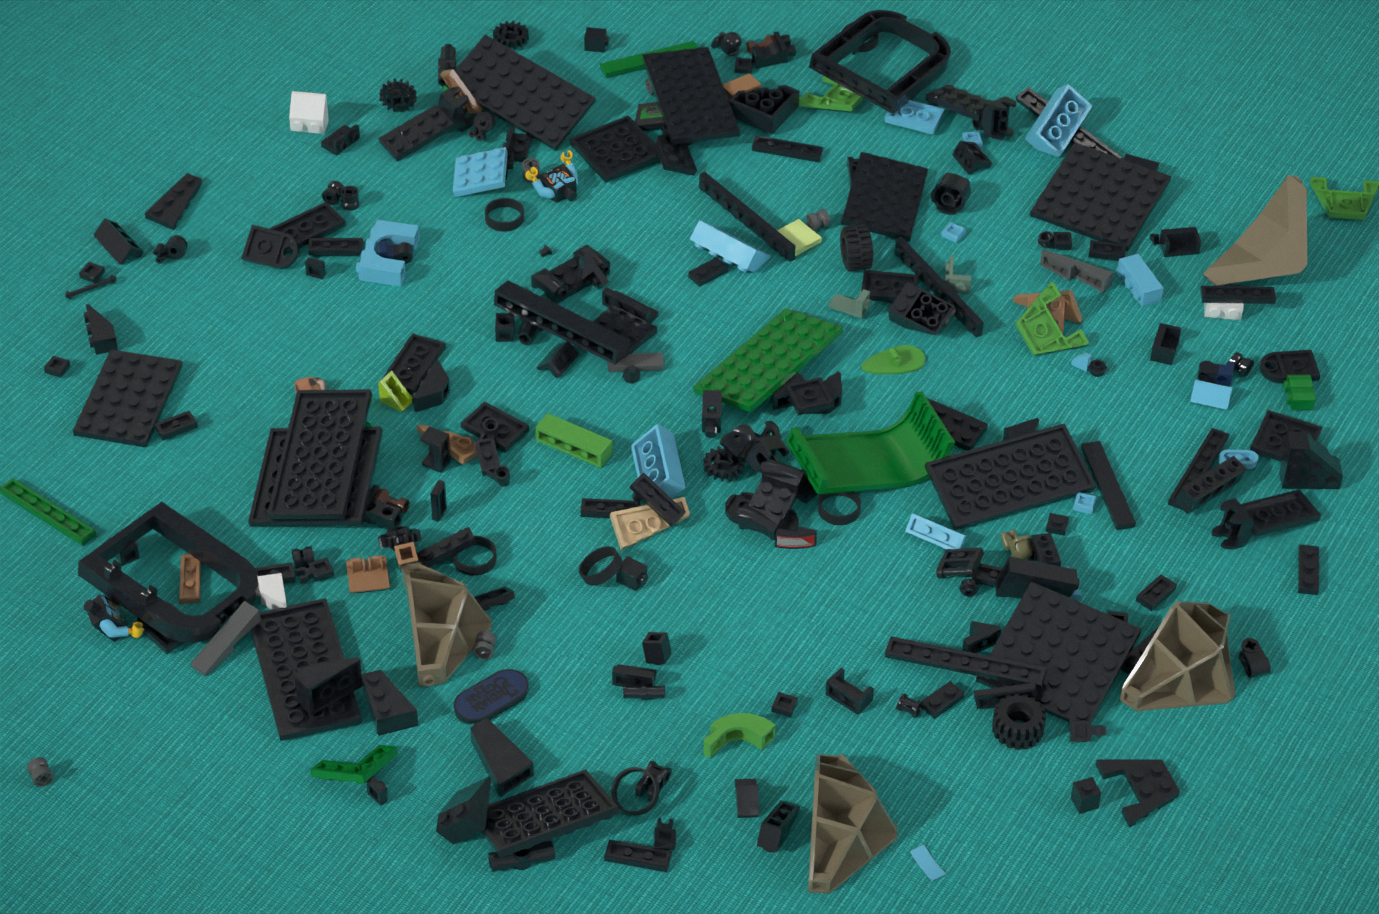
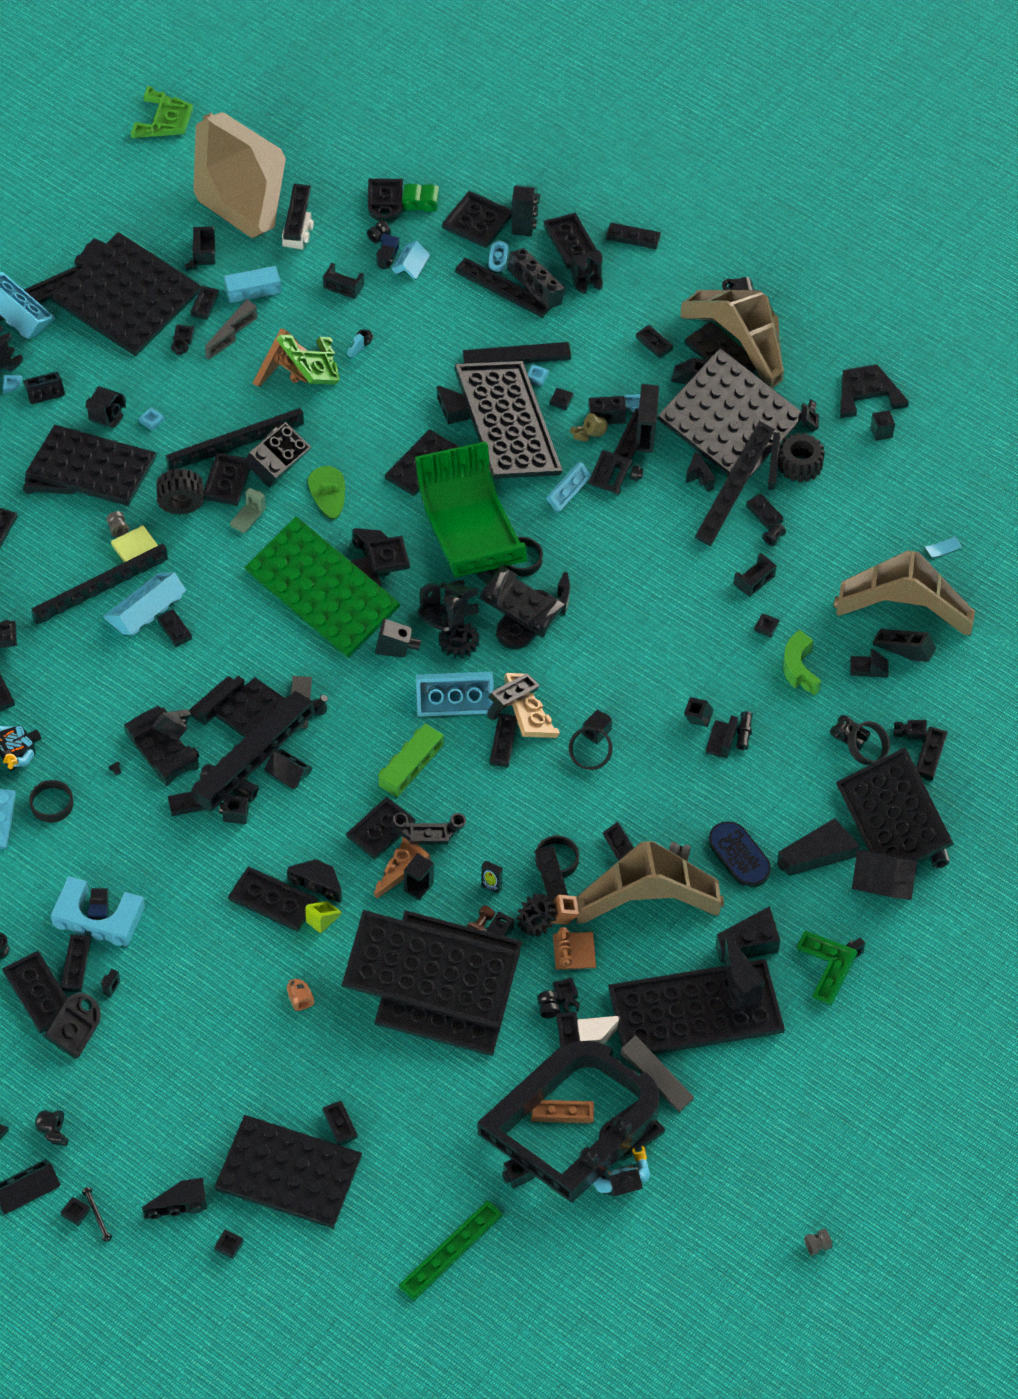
camera: 85 degrees left, 10 degrees up
sand green bracket [945,255,971,294] -> none

